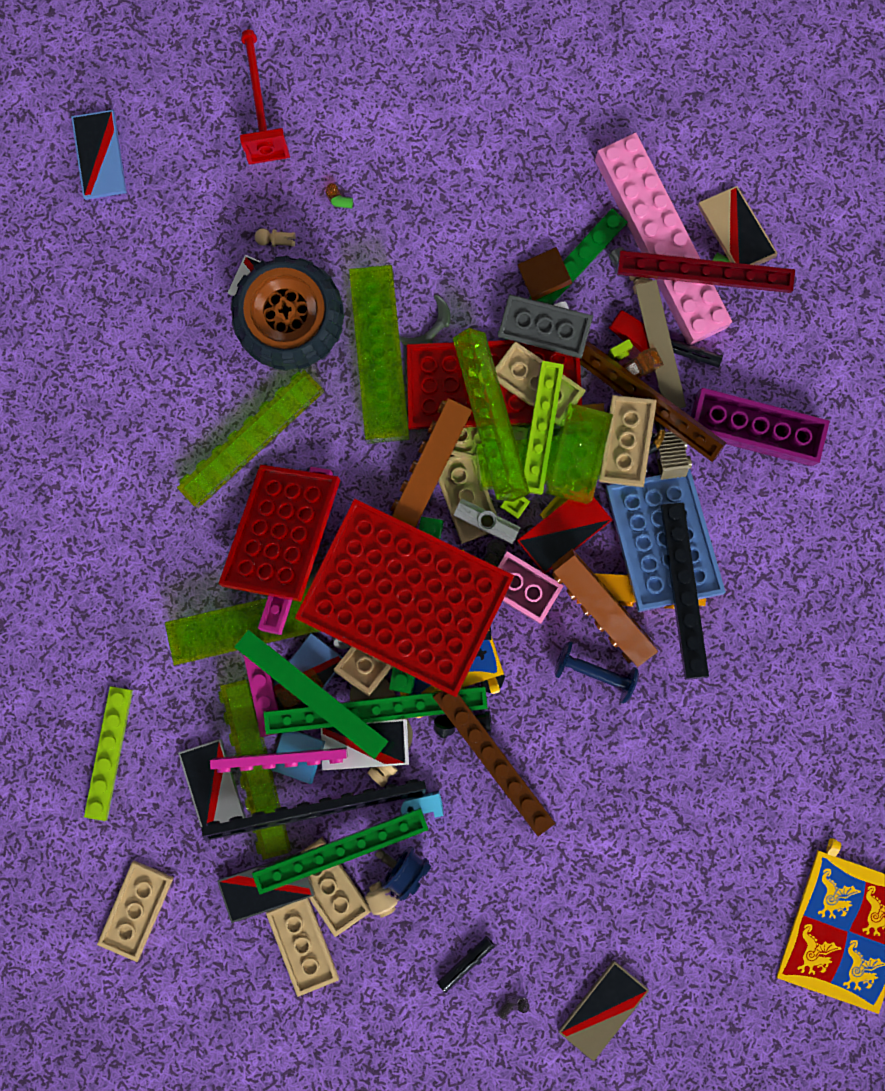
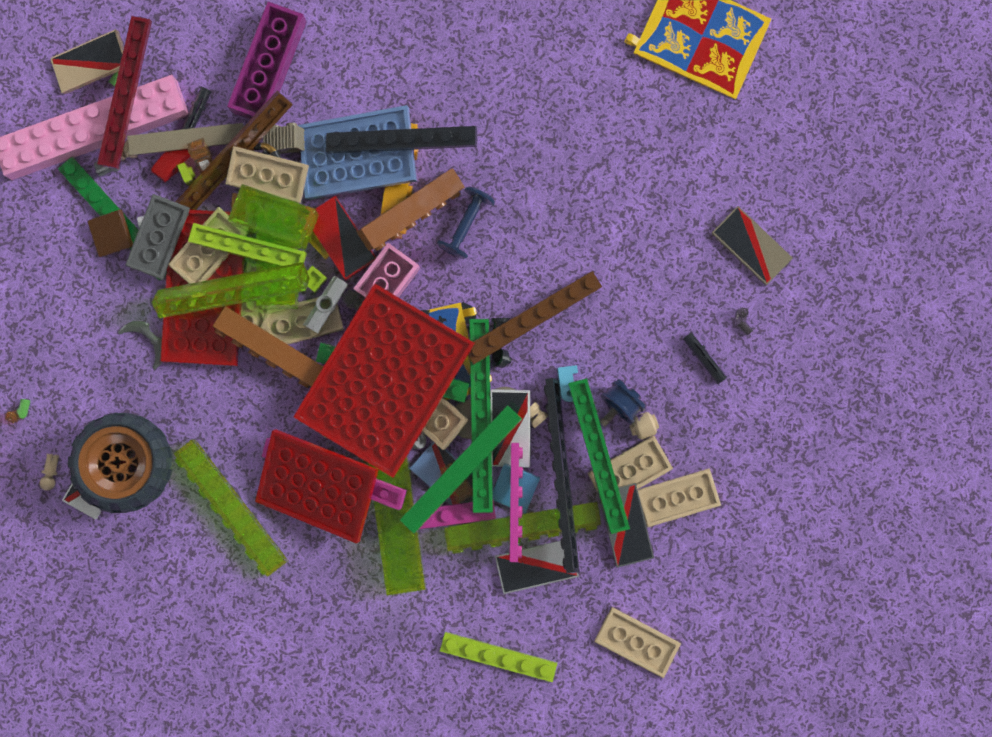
camera: 90 degrees left, 0 degrees up
clear neon green brick [349,265,410,444] -> none

